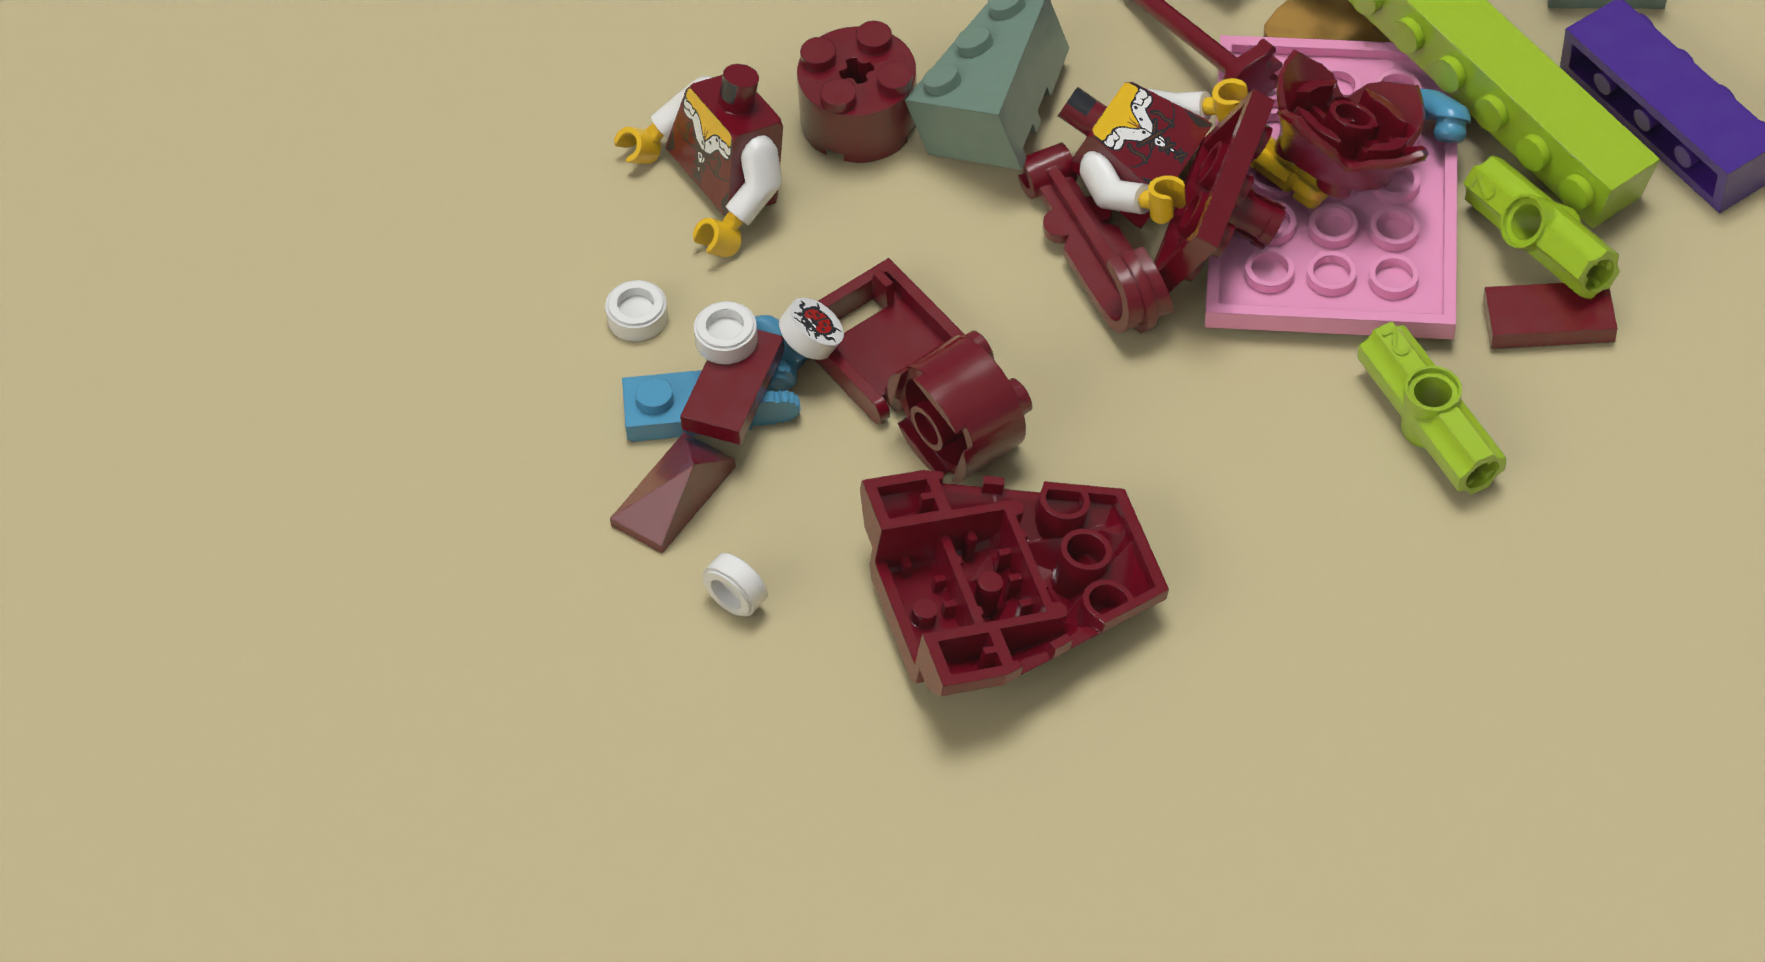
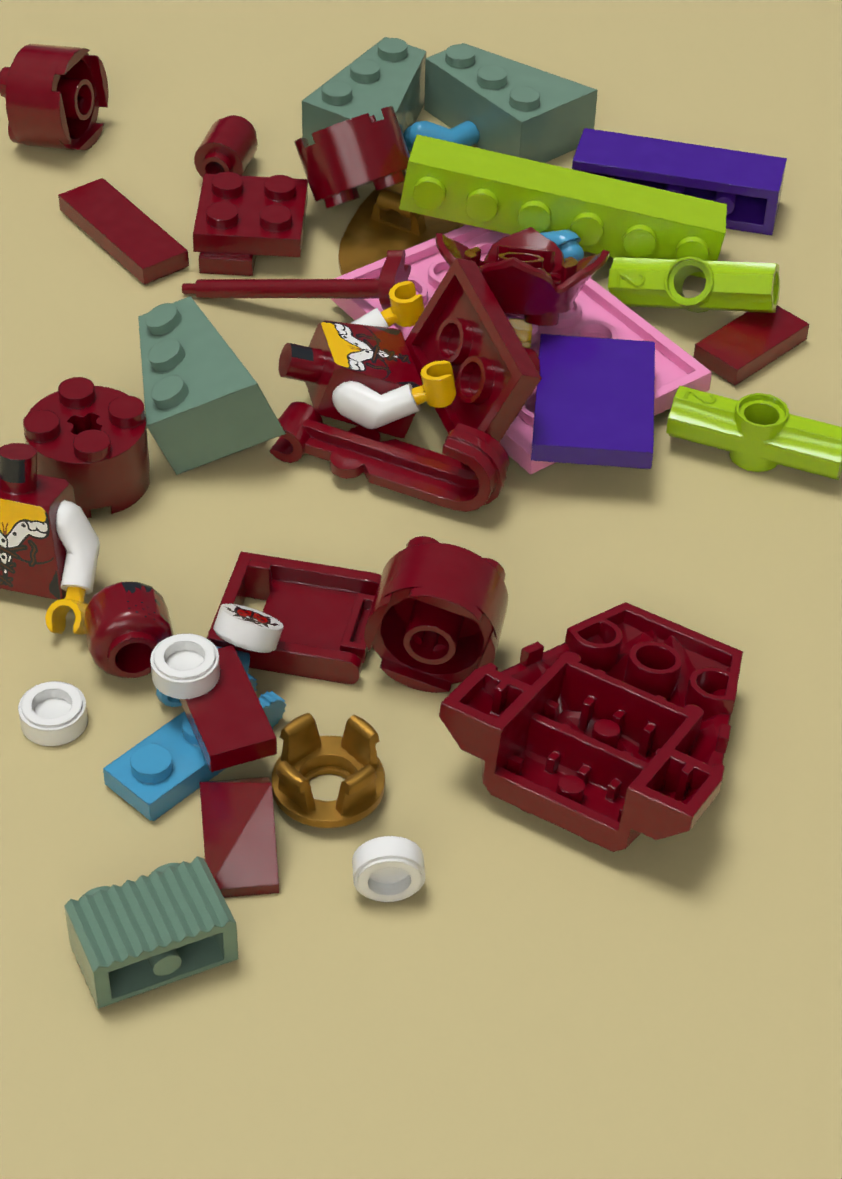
camera: 45 degrees left, 10 degrees down
none -> sand green brick [64,856,239,1009]
none -> dark red head [84,582,174,678]
none -> pearl gold piece [271,713,385,828]
none -> dark purple tile [531,334,655,469]

